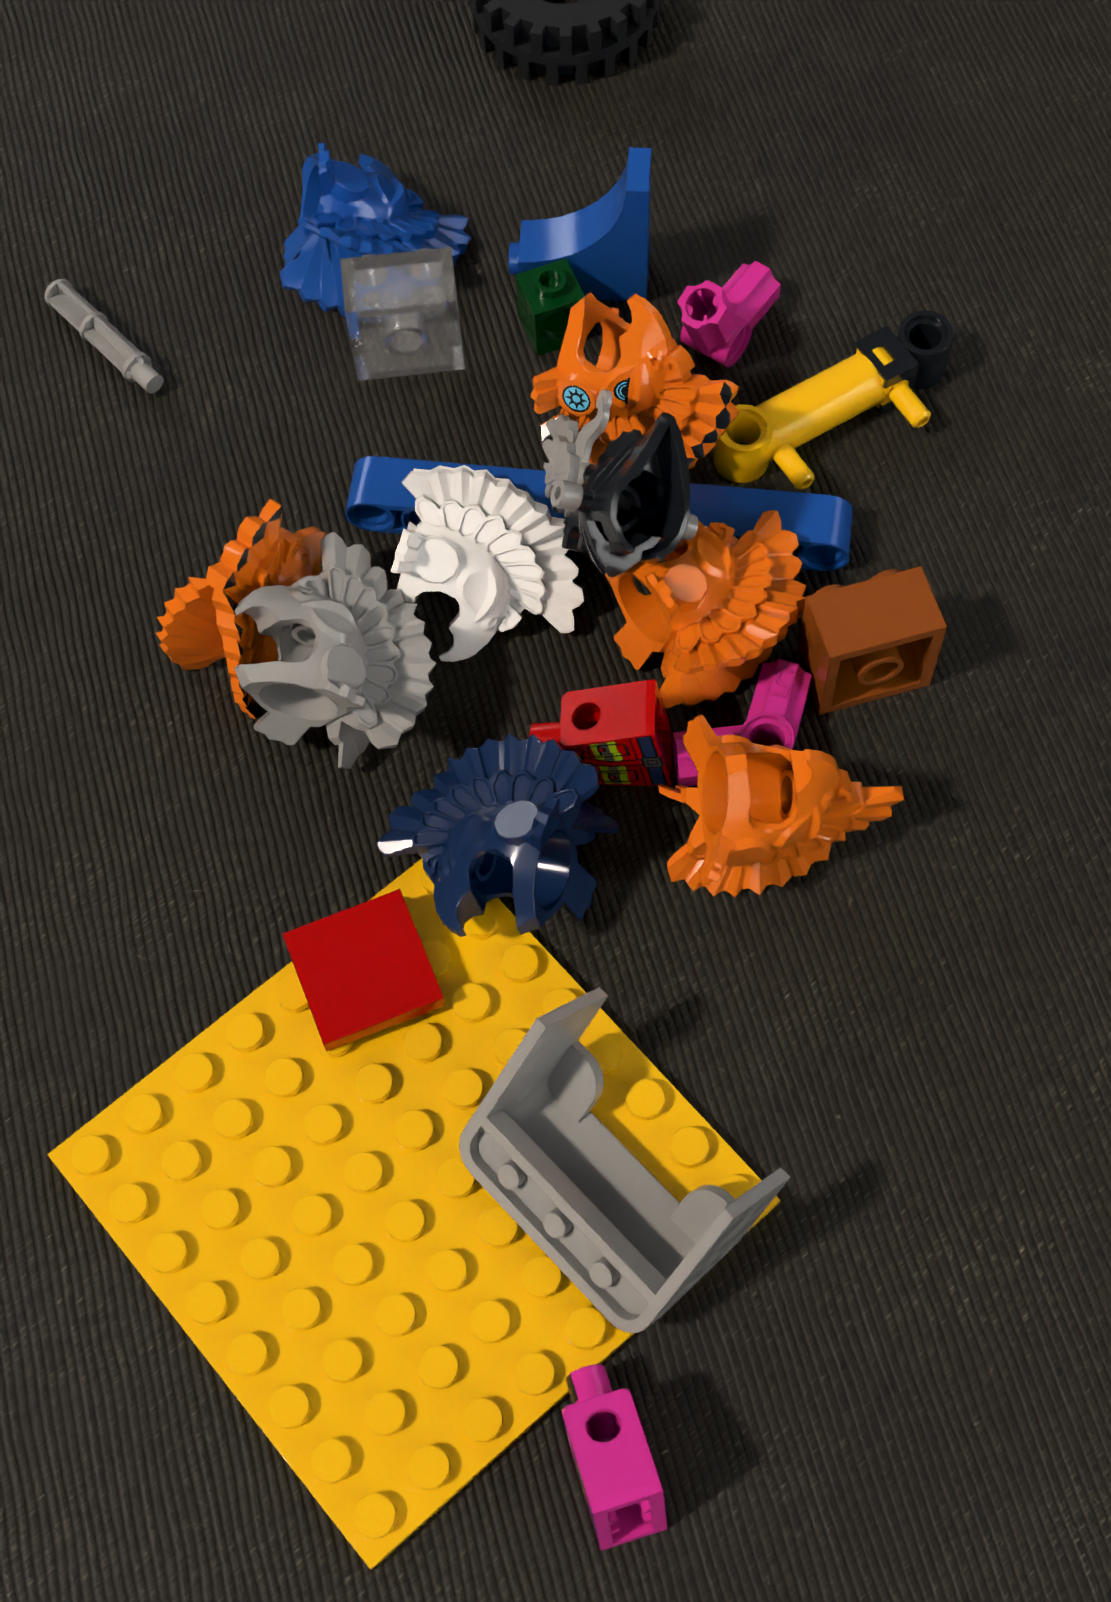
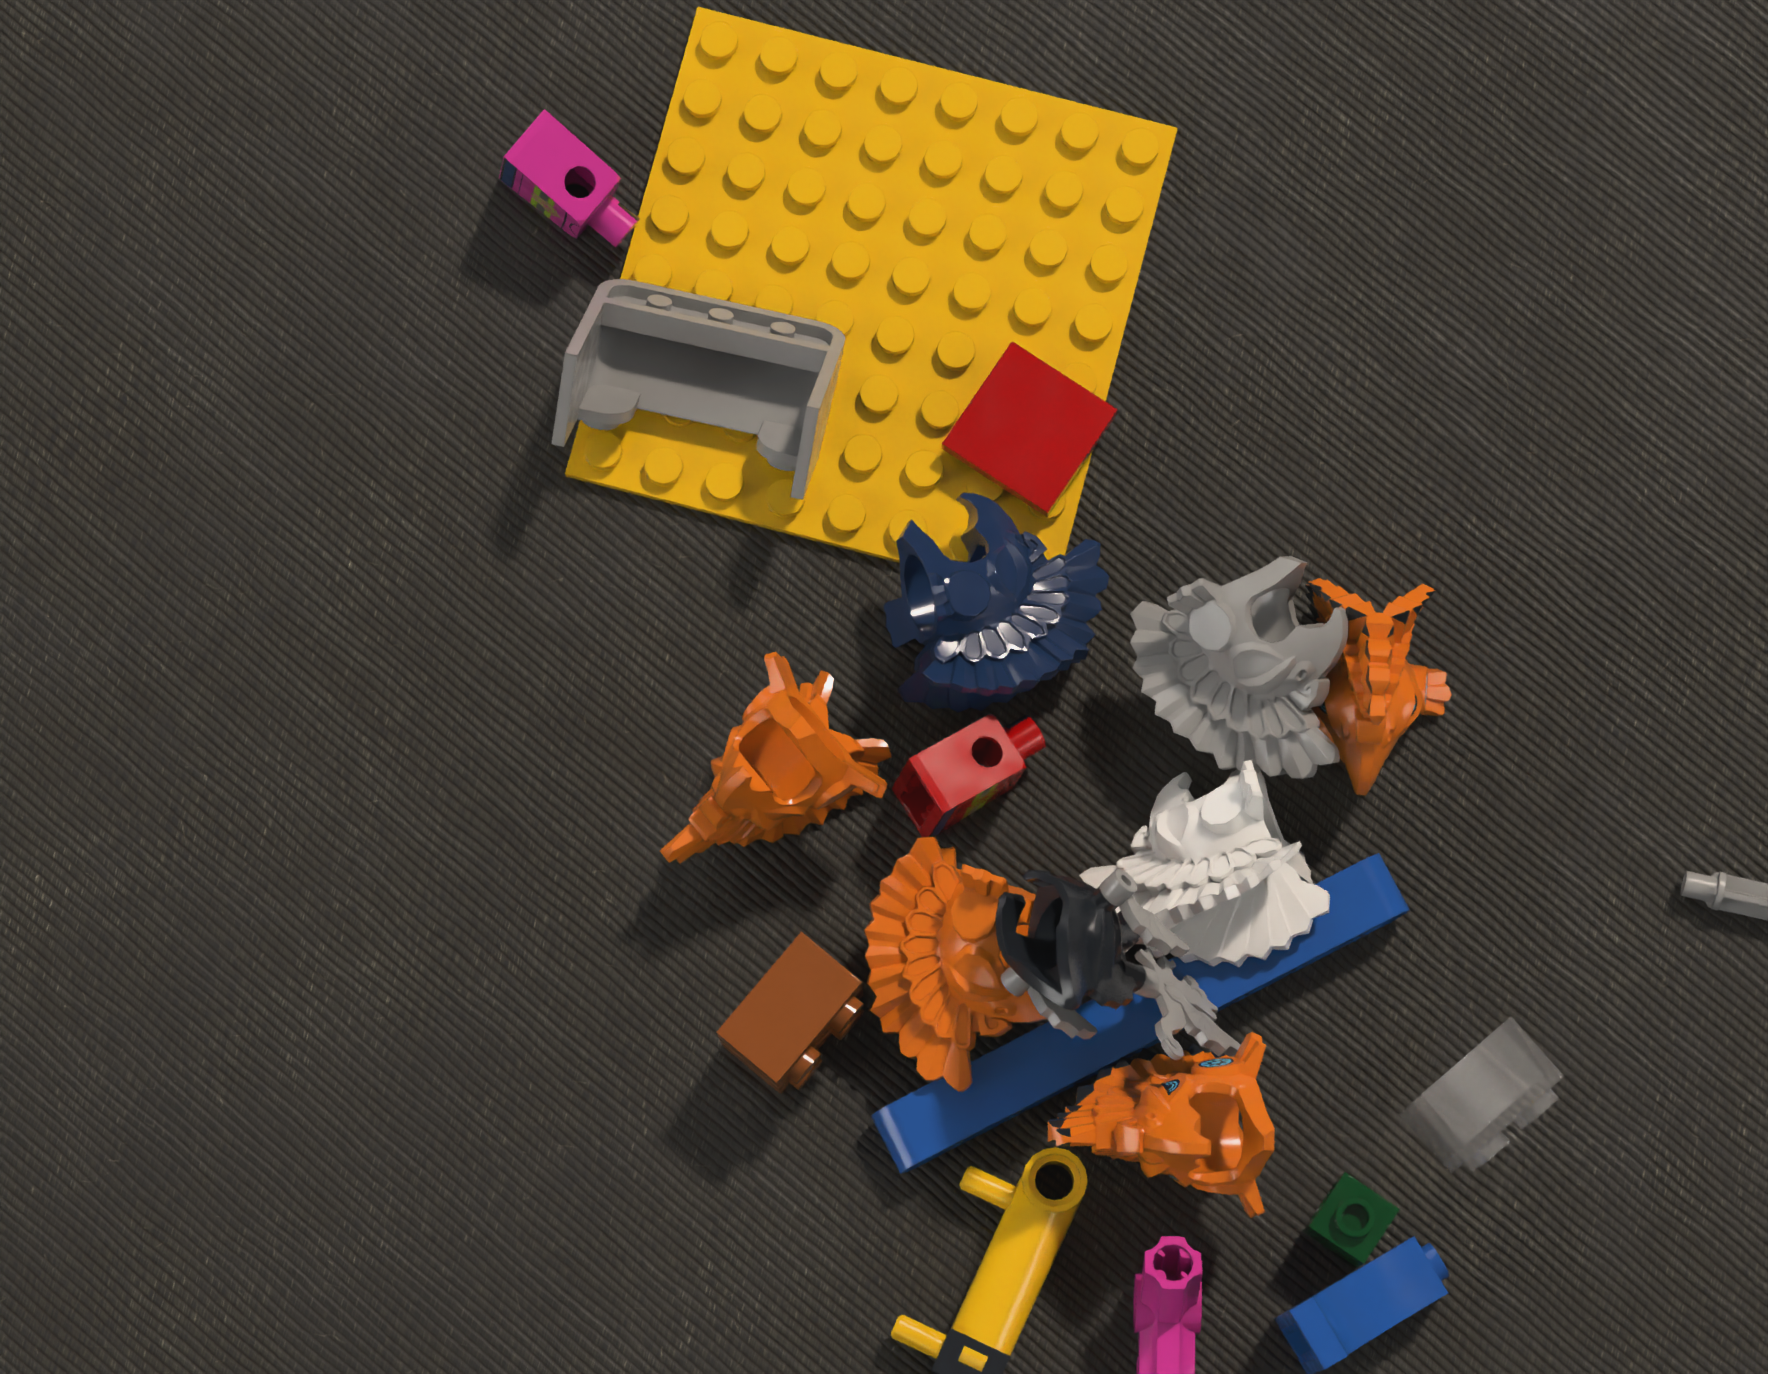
camera: 145 degrees right, 15 degrees up
blue piece [279,143,471,318] -> none
dark pink piece [672,659,812,786] -> none

